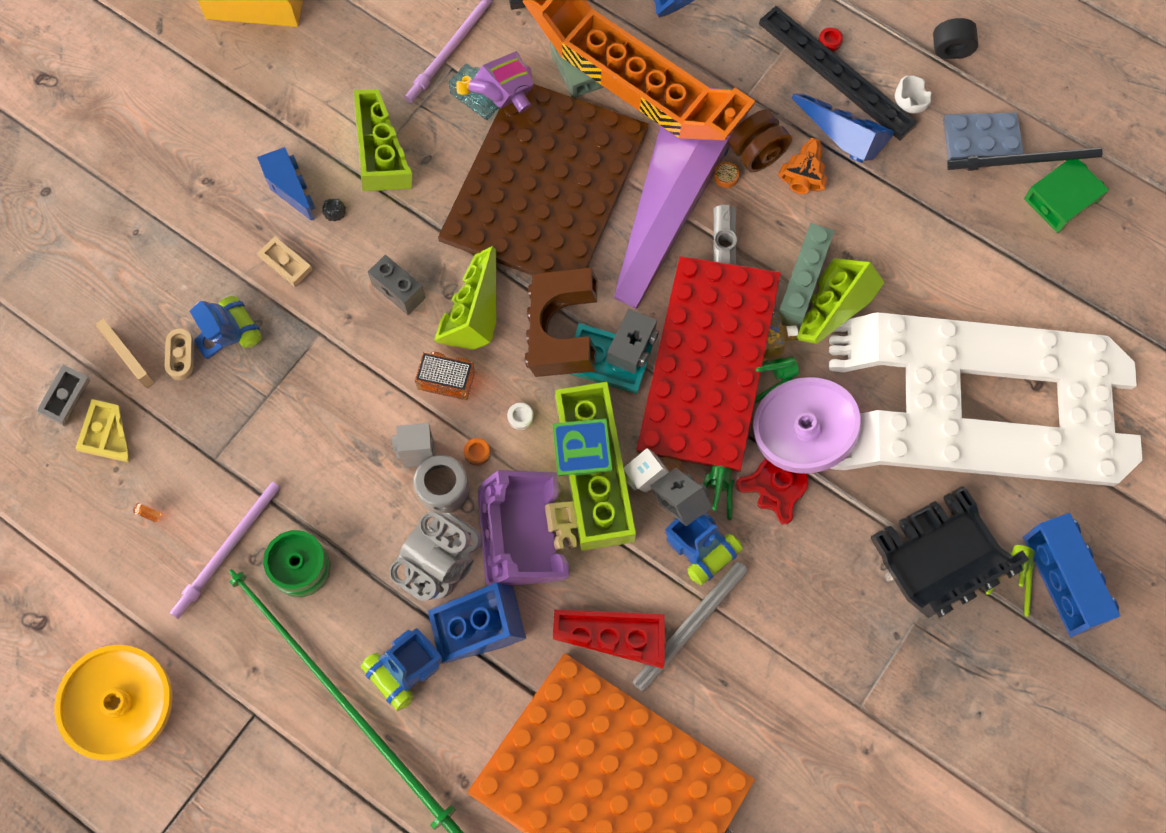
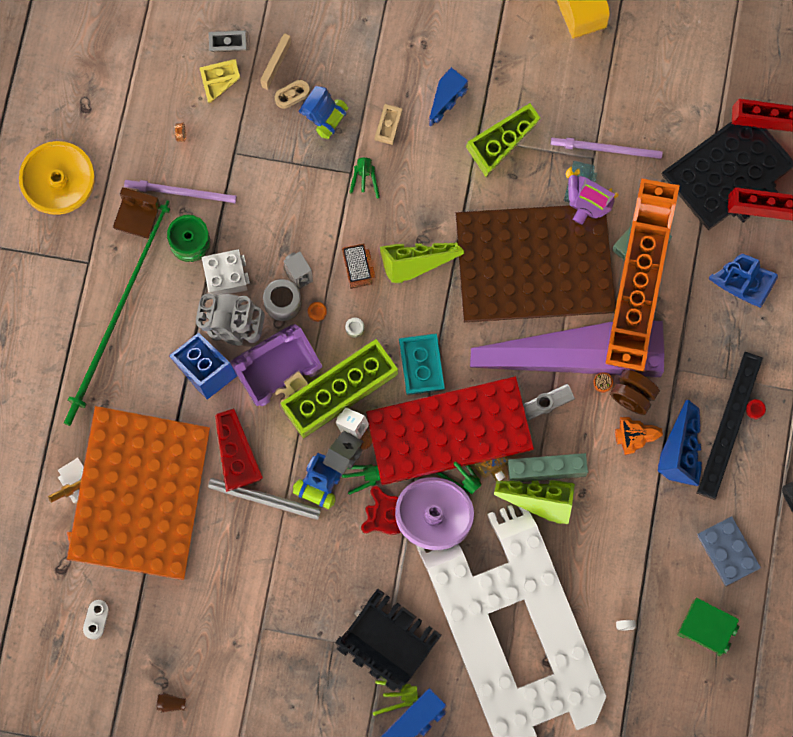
camera: 65 degrees right, 5 degrees up
black piece [322,198,346,222] -> none
blue piece [361,628,442,711] -> none
dark grey brick [368,254,425,315] -> none
reddish brown arch [525,268,598,377] -> none
piece [552,419,612,476] -> none
dark grey brick [607,308,659,374] -> none
white hair [895,75,932,114] -> none
black bar [947,147,1103,171] -> none
none -> reddish brown bracket [113,187,160,239]
none -> white brick [202,249,250,295]
none -> green plant [349,157,380,199]
none -> white tile [616,620,636,631]

